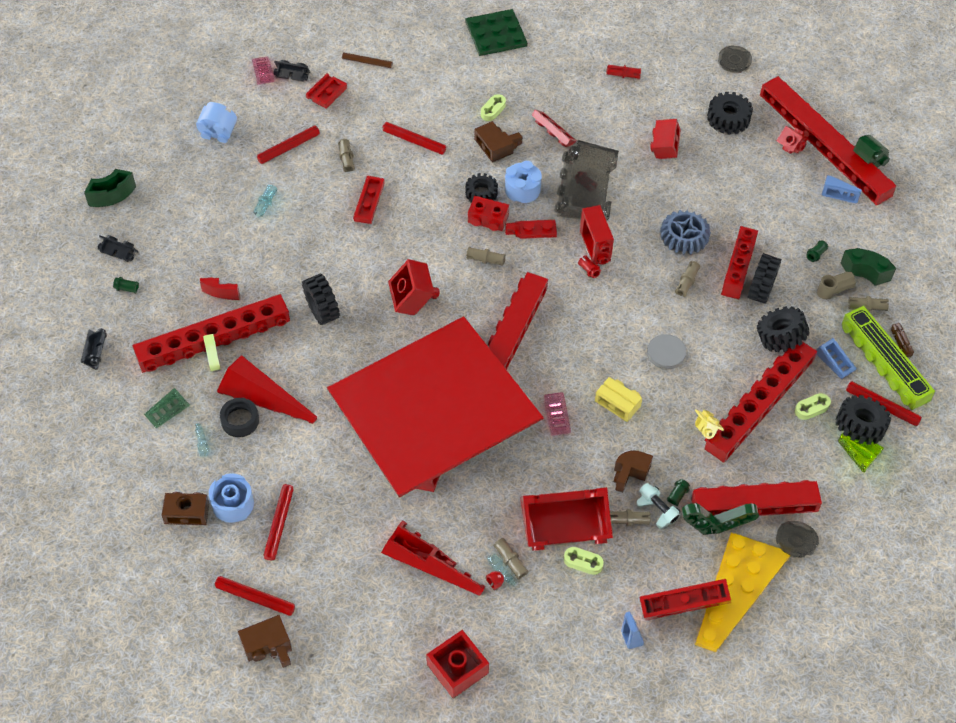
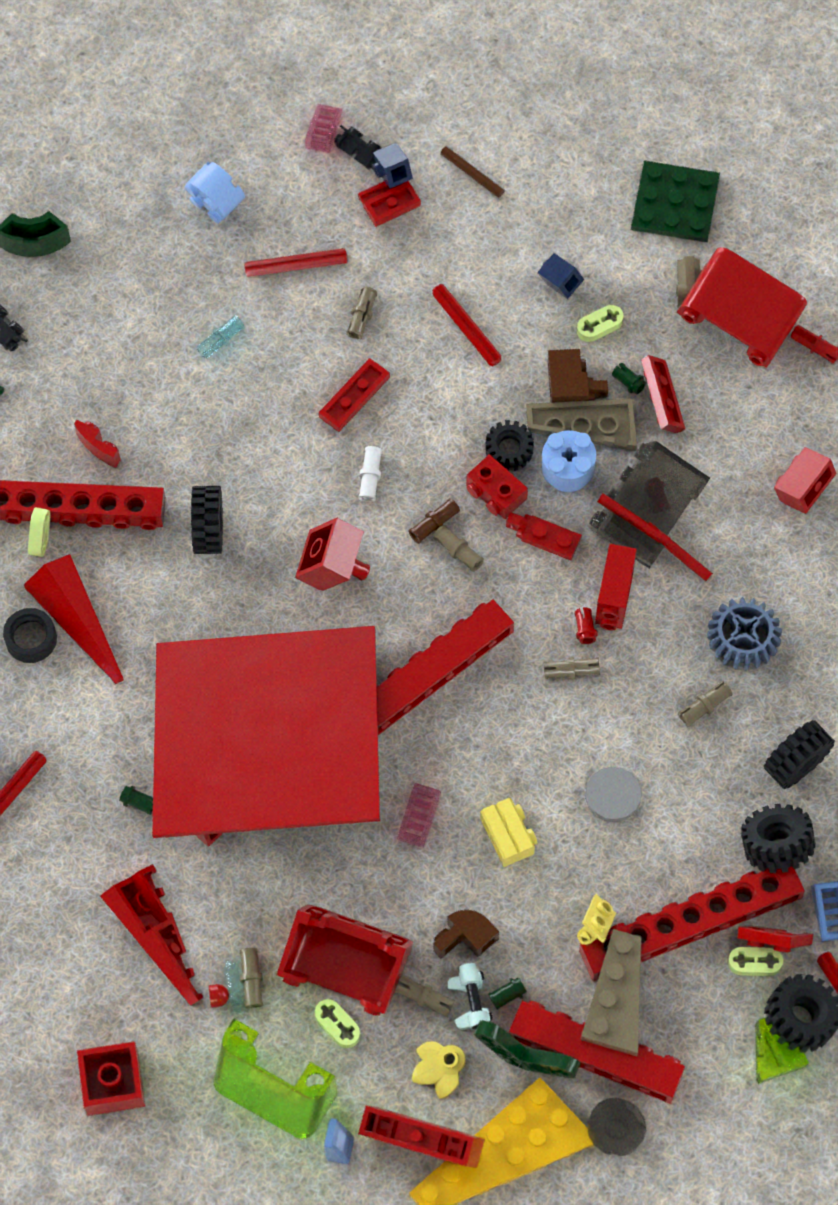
camera: 30 degrees right, 10 degrees up
red brick [721,226,759,300] -> none
none -> dark green pin [119,785,153,815]
none -> clear neon green windscreen [213,1018,338,1139]
none -> white pin [358,446,382,502]
none -> dark blue brick [372,143,413,188]
none -> reddish brown pin [408,498,460,544]
none -> light yellow plate [412,1041,466,1099]
none -> dark tan wing [526,399,637,451]
none -> dark blue brick [537,253,585,299]
none -> dark tan pin [544,657,600,679]
none -> dark tan wing [581,929,641,1056]
none -> red bar [597,493,671,547]
none -> dark green pin [612,363,646,395]
none -> red bar [649,522,713,581]
none -> red windscreen [676,247,807,368]
none -> dark tan piece [676,256,700,308]
none -> red wing [737,925,814,952]

